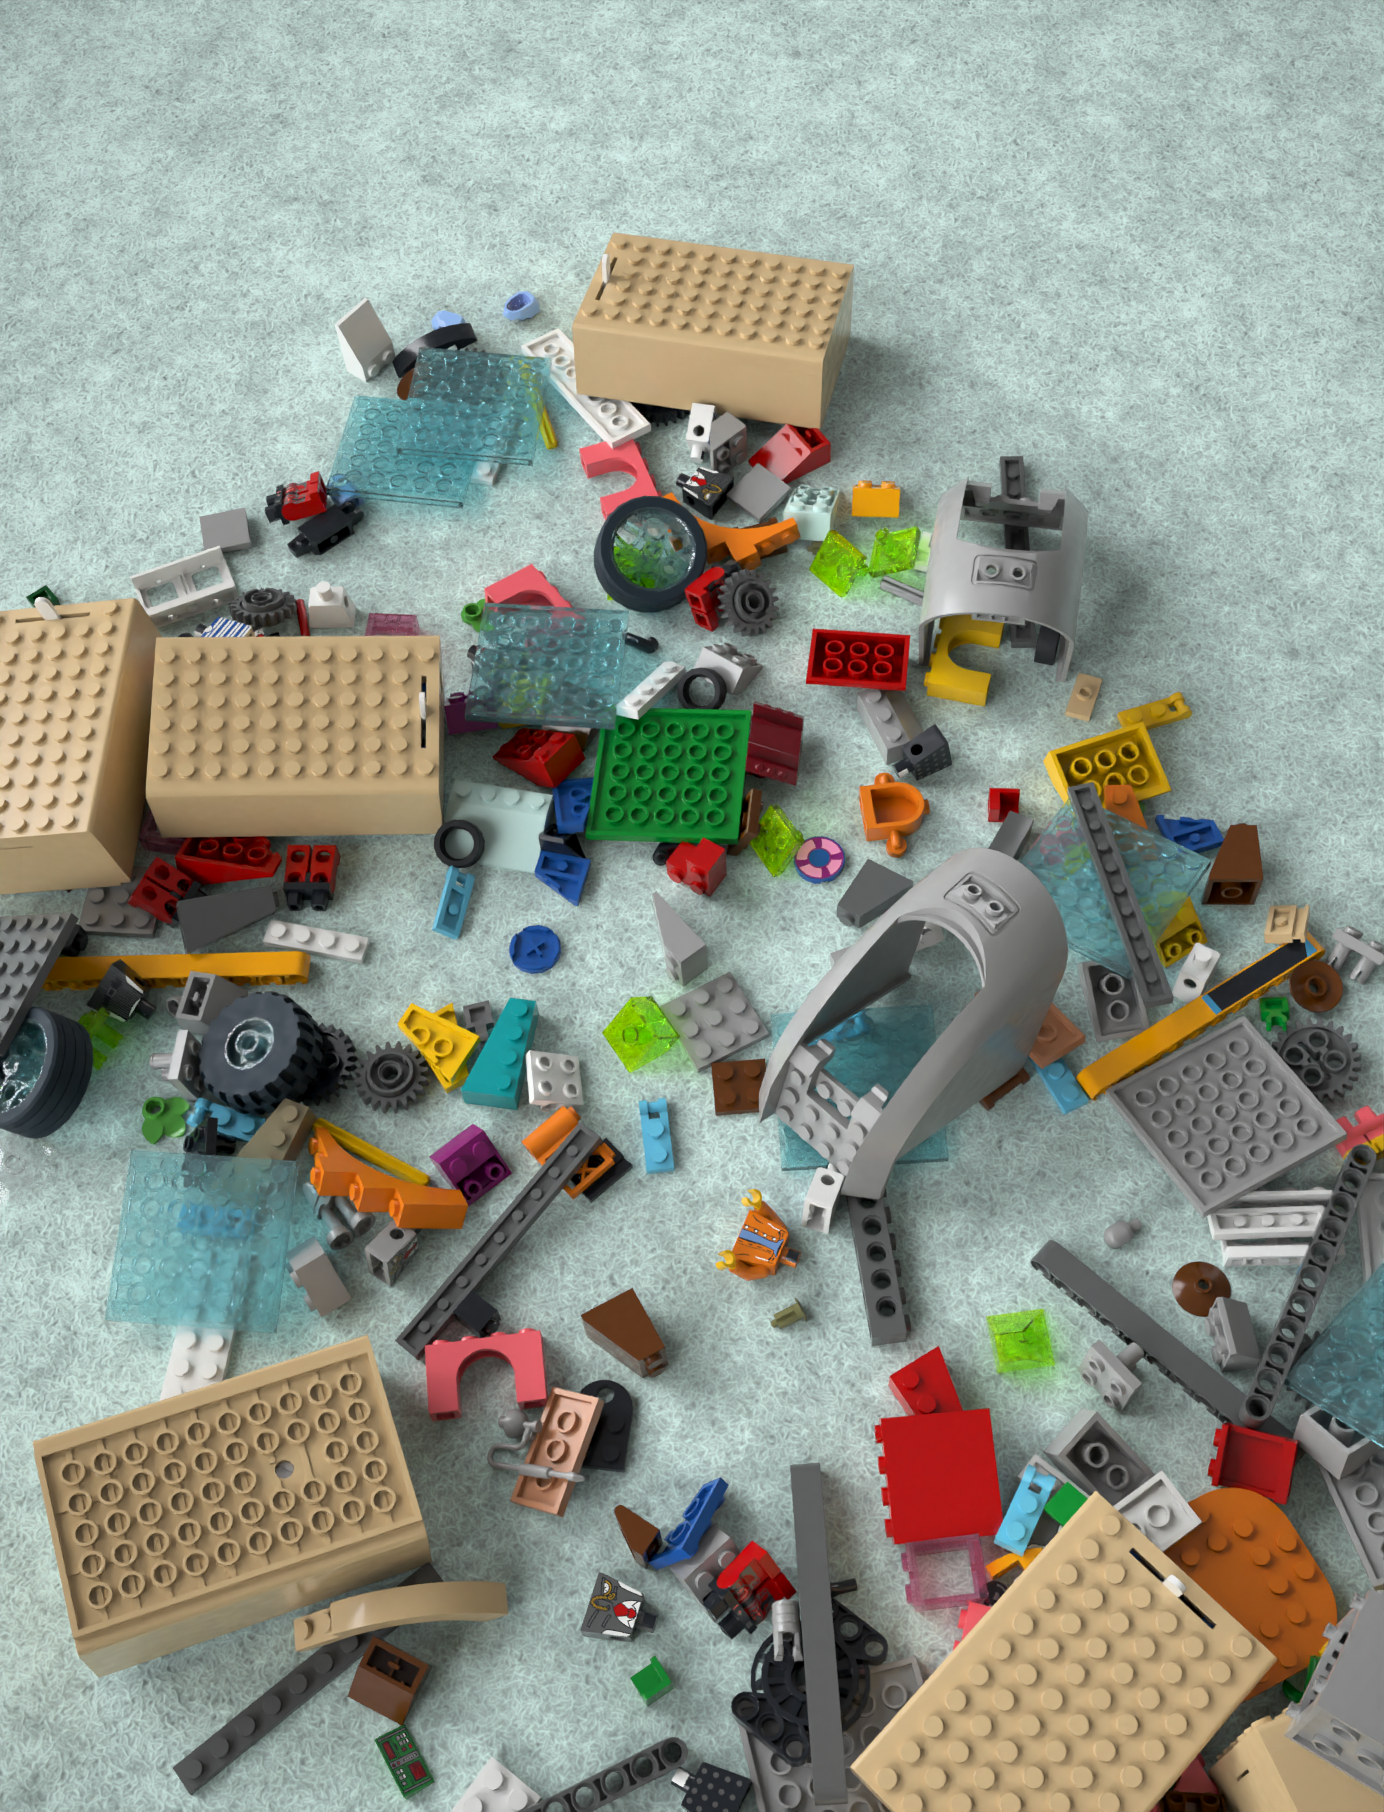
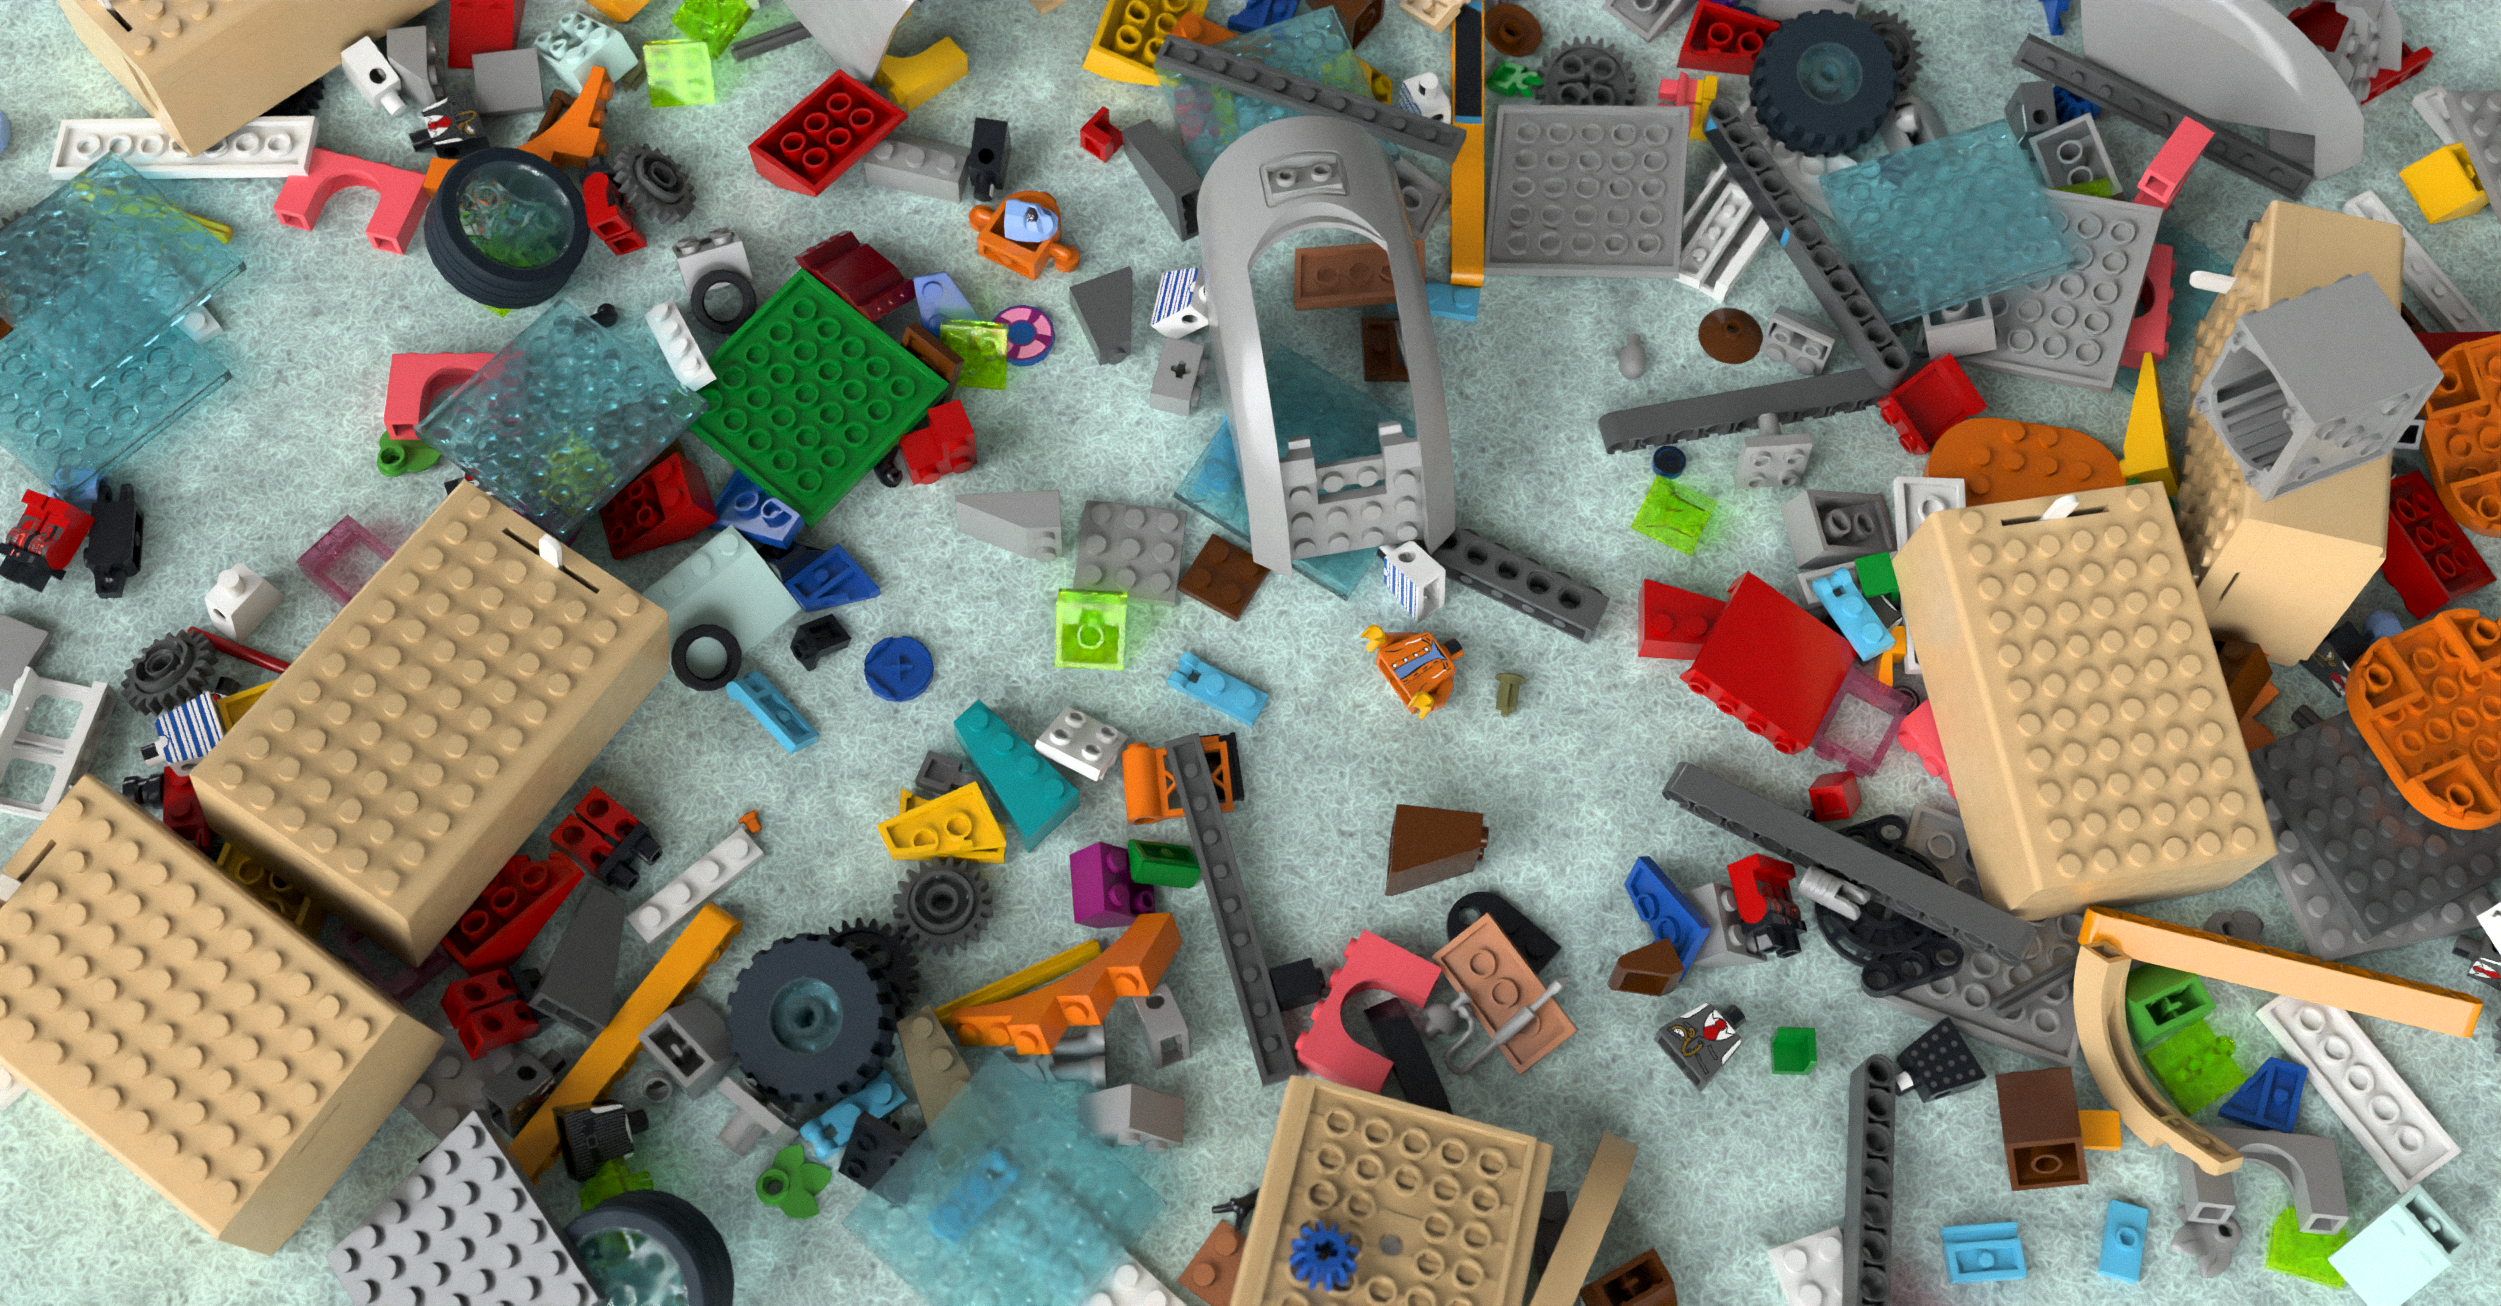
camera: 65 degrees left, 5 degrees up
none -> dark grey torso [480,1049,566,1139]
none -> orange piece [738,809,762,835]
none -> black bracket [790,614,852,671]
none -> wing [912,271,988,341]
none -> light blue rock [1004,198,1059,243]
none -> green slope [1127,839,1201,889]
none -> blue gear [1289,1220,1359,1293]
none -> black slope [1363,997,1453,1115]
none -> black tile [1651,445,1686,480]
none -> red panel [1808,770,1862,822]

